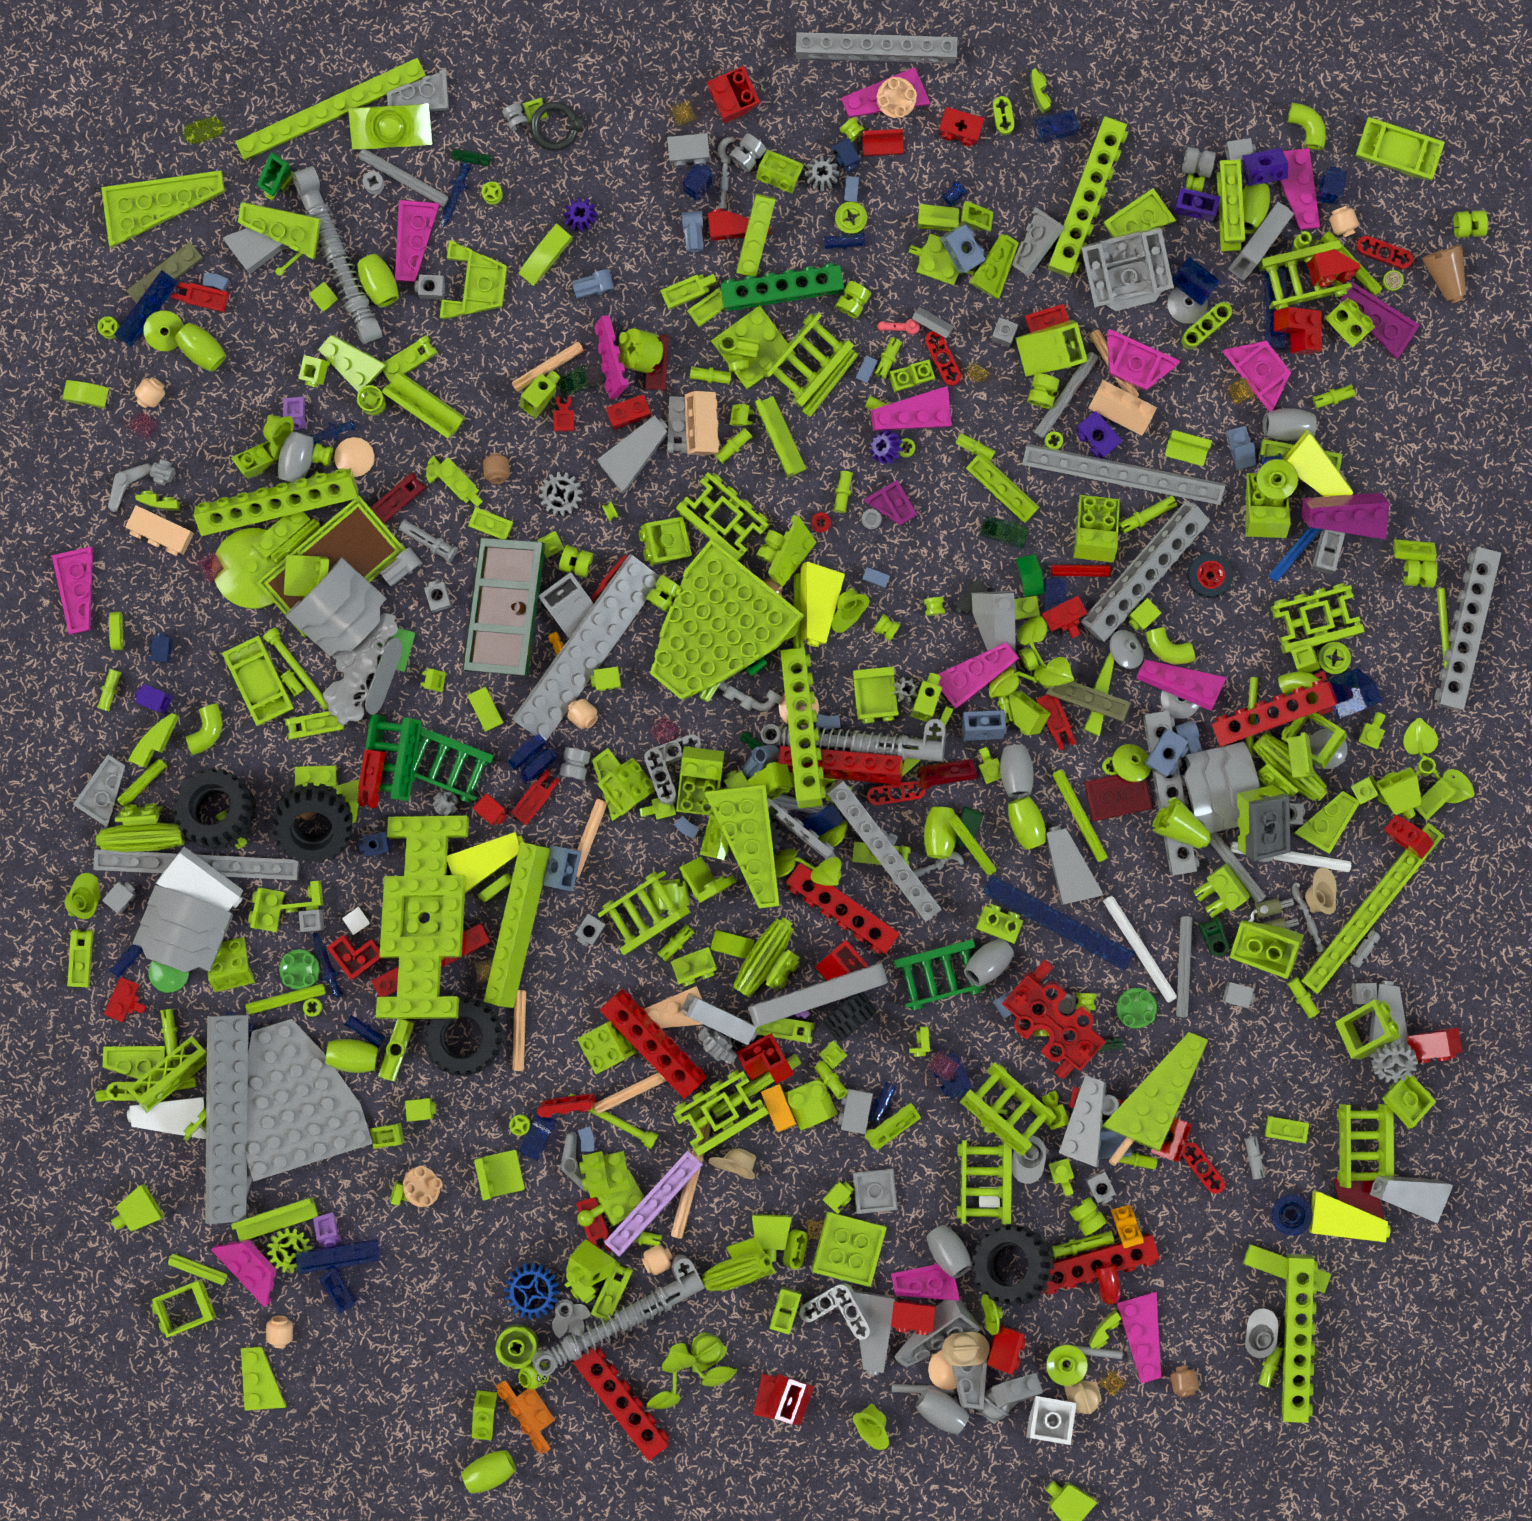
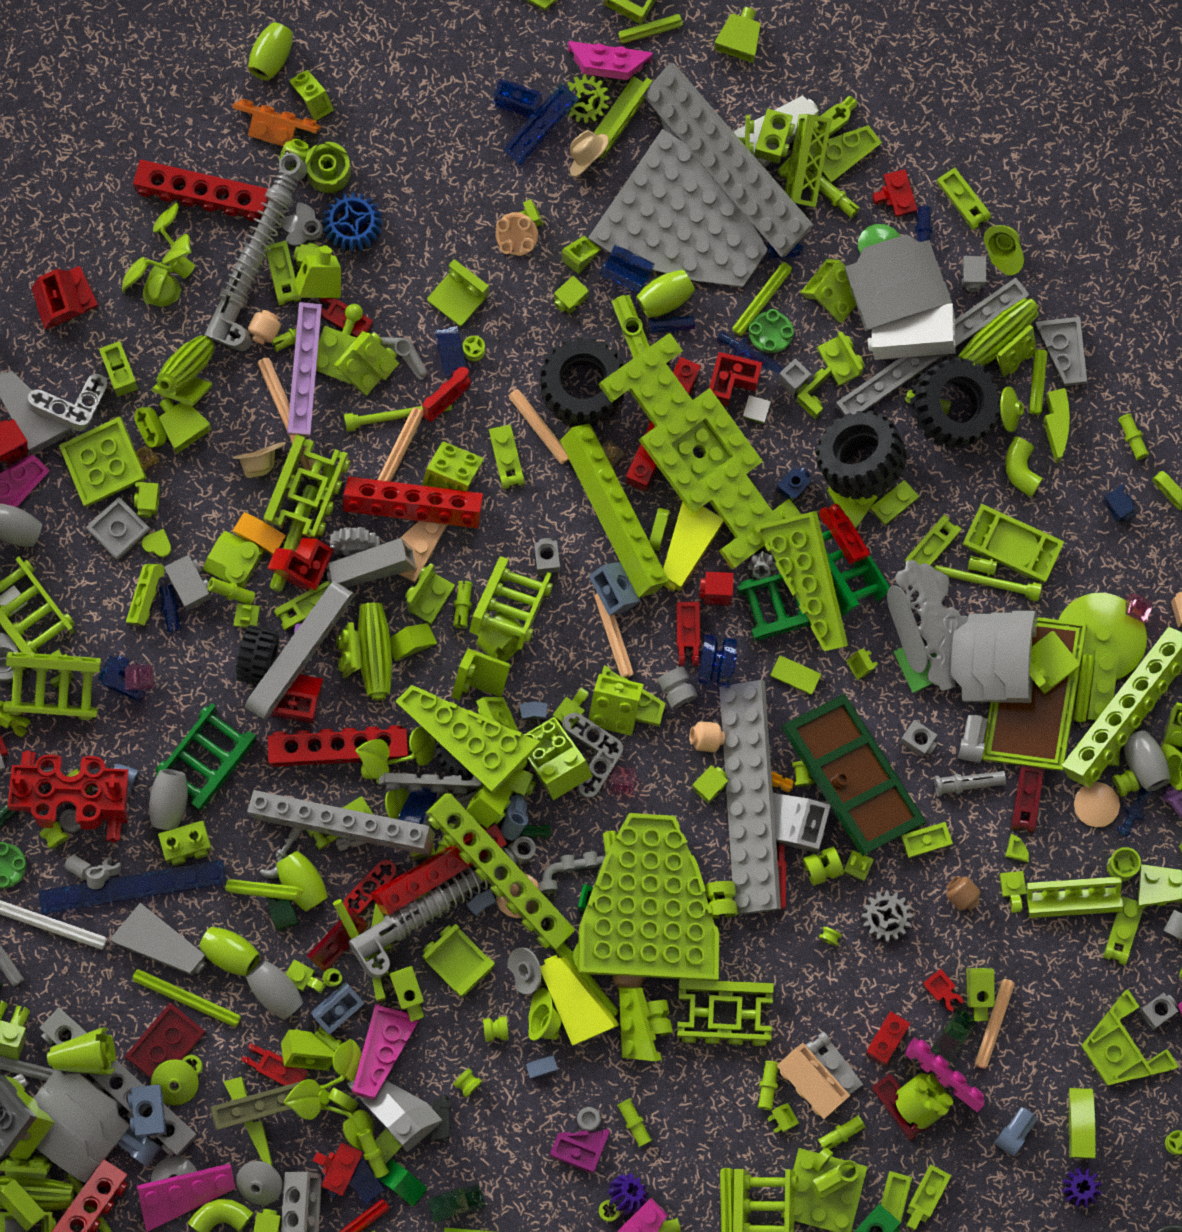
camera: 140 degrees right, 10 degrees down
dark purple brick [135,684,173,714] -> none
light nougat head [266,1316,293,1348] -> none
lime bush [303,998,322,1017] -> none
medium lavender bracket [313,1212,342,1248] -> none
lime hinge [433,458,483,507] -> none
sand blue piece [578,1126,595,1151] -> none
light grey slope [597,415,668,494] -> none
lime plate [639,517,692,566] -> none
lime fence [755,396,806,478] -> none
red plate [811,512,831,533] -> none
light grey gear [892,677,918,703] -> none
lime bracket [909,1026,930,1057] -> none
none -> light grey bar [65,854,121,889]
none -> lime tile [142,529,171,558]
none -> lime pin [323,968,342,987]
none -> lime bar [333,899,370,961]
none -> lime pin [356,1129,389,1178]
none -> lime plate [489,424,525,489]
none -> light grey dish [507,947,542,994]
none -> tan piece [570,130,609,177]
none -> clear blue panel [599,244,655,294]
none -> lime brick [754,108,795,164]
none -> lime wing [754,511,848,651]
none -> lime bush [792,761,815,787]
none -> lime dish [1000,387,1024,432]
none -> lime plate [1000,871,1026,913]

